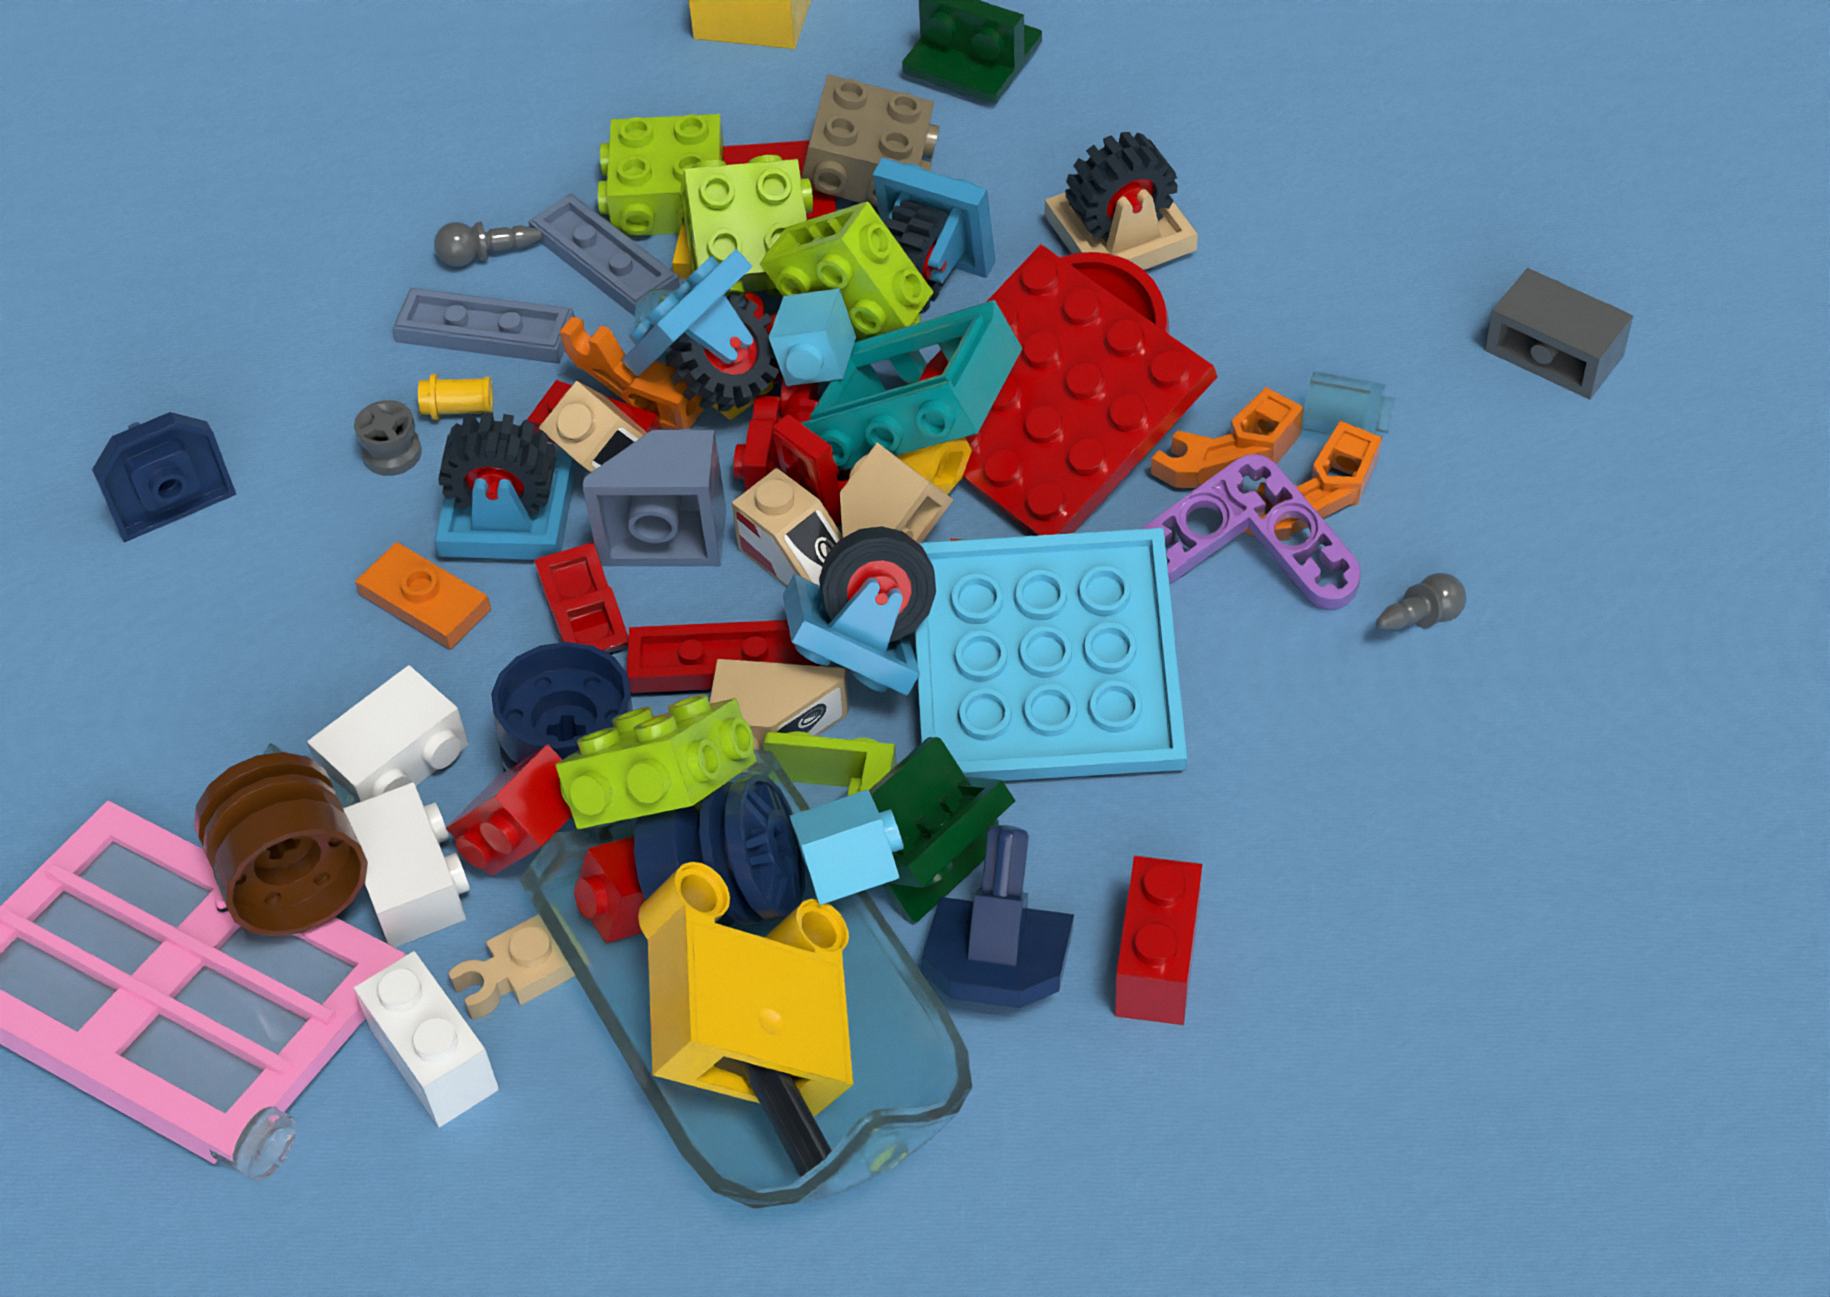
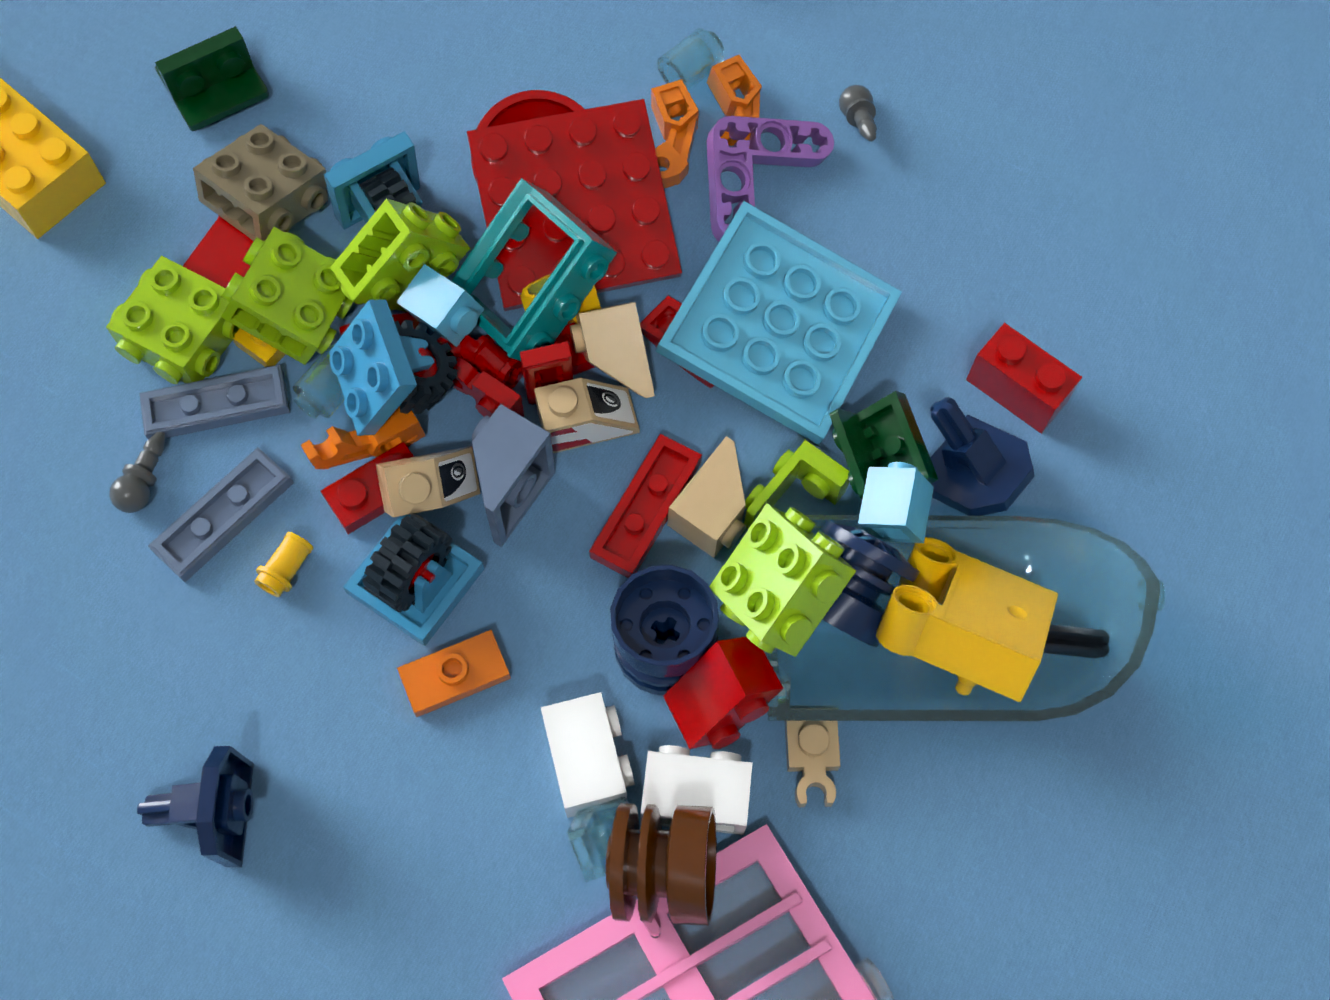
camera: 65 degrees left, 15 degrees up
dark grey wheel [354,400,422,476] -> none
white brick [354,951,499,1128] -> none
red slope [534,542,628,653] -> none
red brick [573,836,645,943] -> none
plate [783,526,936,696] -> none
plate [1045,132,1198,270] -> none

